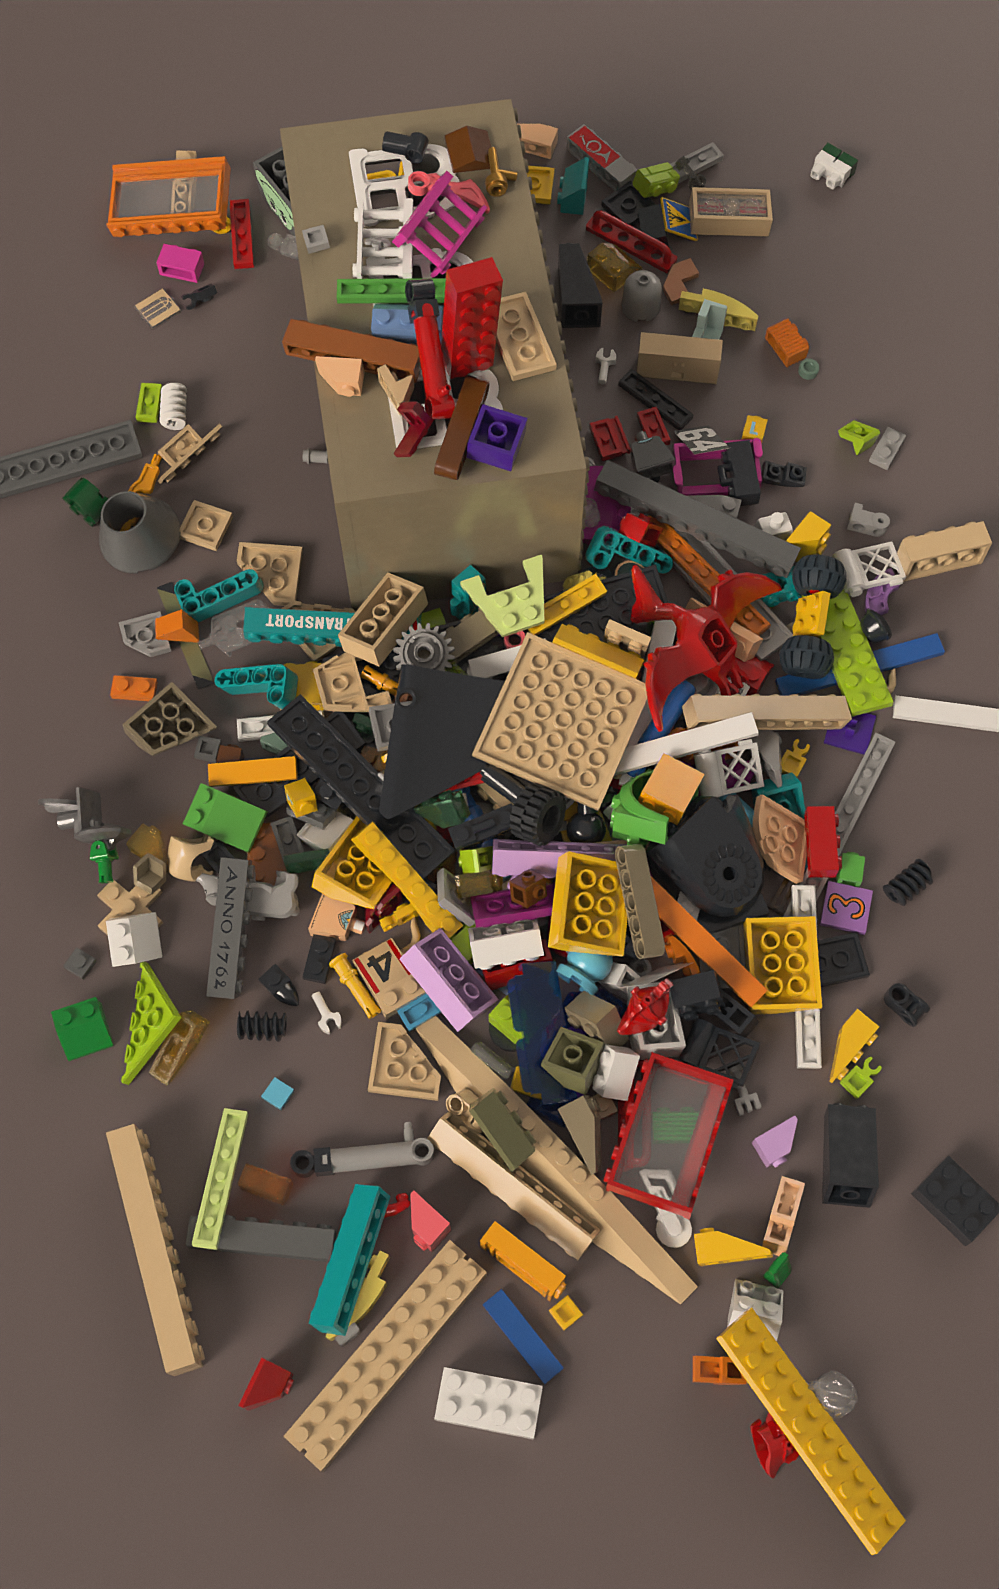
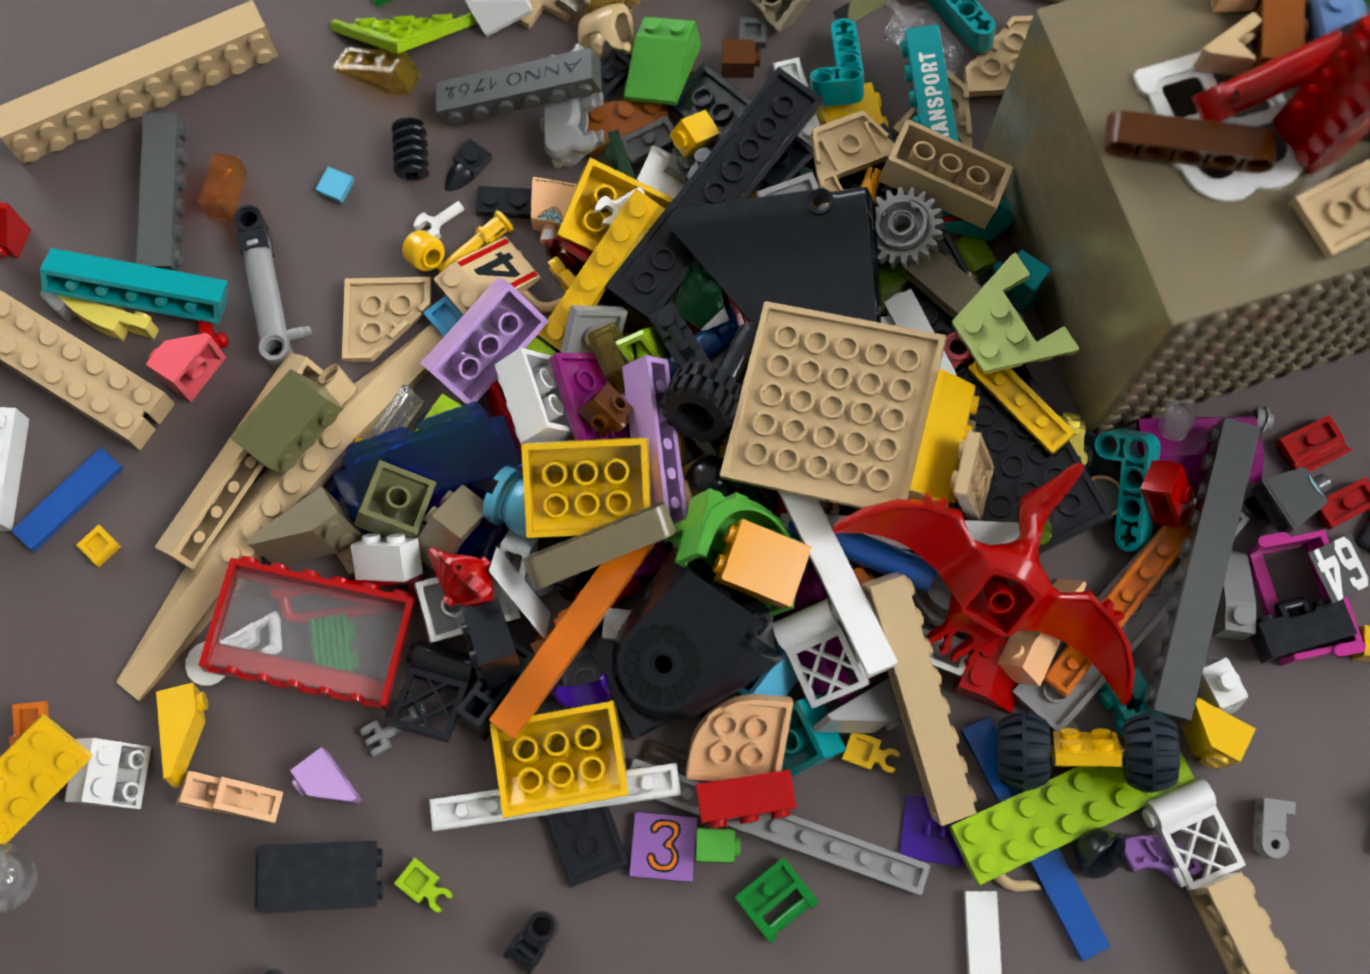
camera: 80 degrees right, 5 degrees up
yellowish green plate [192,1108,248,1250] -> none
light orange tile [208,756,298,787] -> none
dark red bracket [394,402,433,457] -> none
dark purple brick [466,404,528,471] -> none
light orange door [480,1221,567,1301] -> none
black slope [761,460,807,487] -> none
green slope [763,1252,792,1288] -> none
yellow slope [829,1009,879,1083] -> none
black piece [883,859,933,906] -> none
none -> yellow head [402,230,445,272]
none -> dark purple helmet [554,674,611,709]
none -> white bar [593,187,645,227]
none -> green plate [734,857,819,944]

